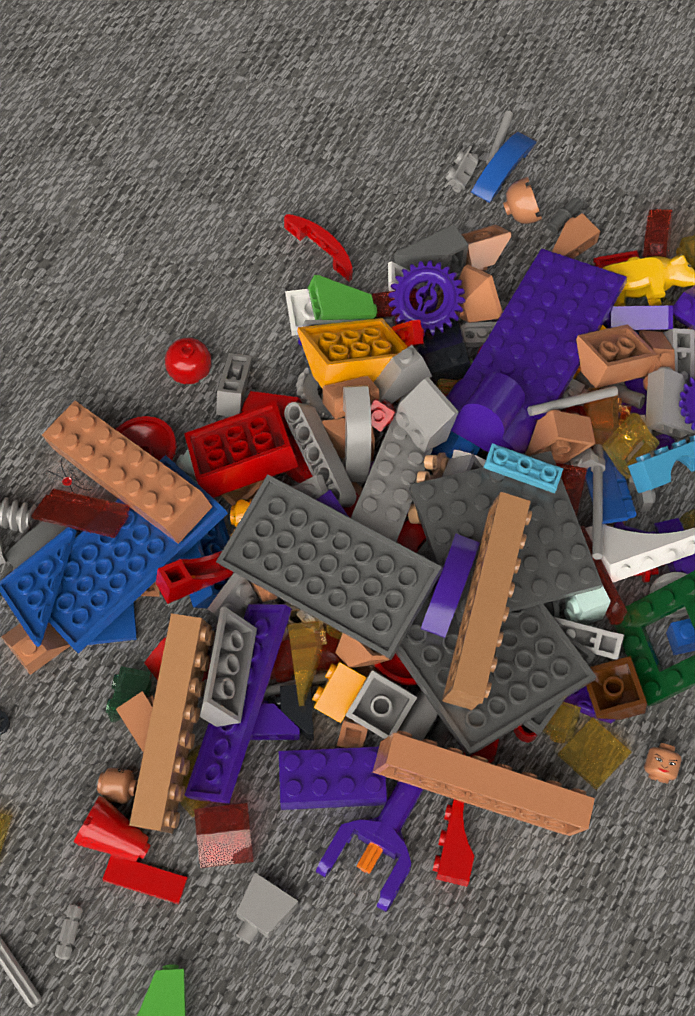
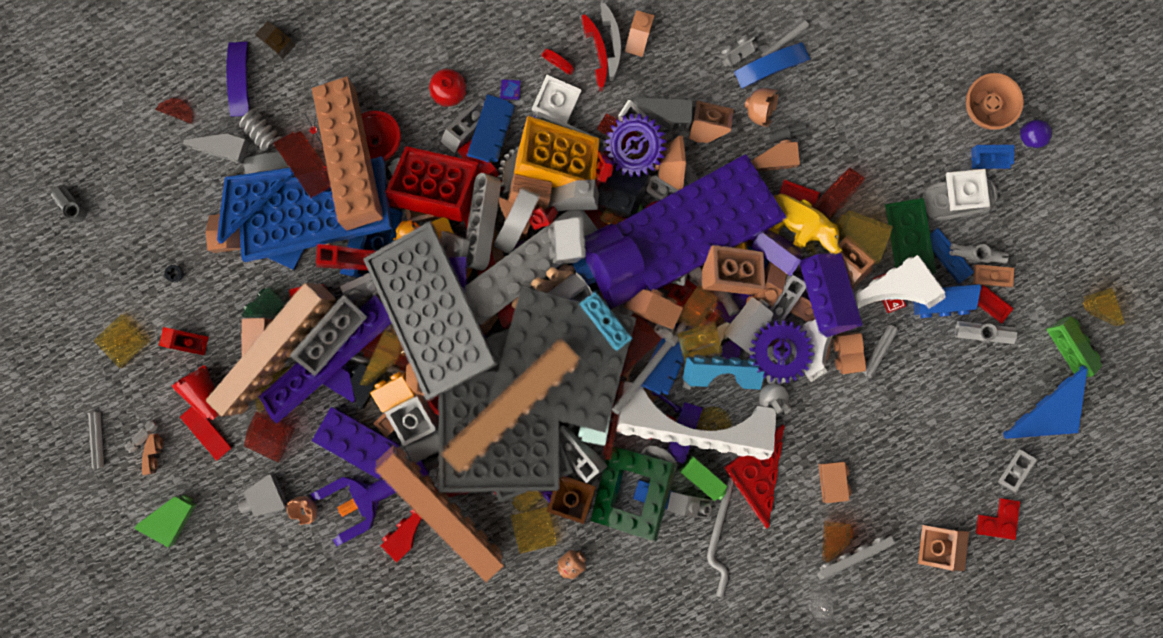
camera: 30 degrees right, 20 degrees up
nougat head [97,767,138,804] -> none
bright green slope [308,275,377,320] -> none
dark purple slope [420,534,480,638] -> none
light grey bar [527,386,618,416] -> none
none -> nougat slope [142,434,163,475]
none -> red slope [159,327,209,355]
none -> nougat hair [287,496,317,525]
none -> blue windscreen [467,94,515,163]
none -> dark purple tile [500,79,521,101]
none -> red tile [541,49,575,75]
none -> light grey slope [600,3,621,81]
none -> nougat slope [625,10,654,57]

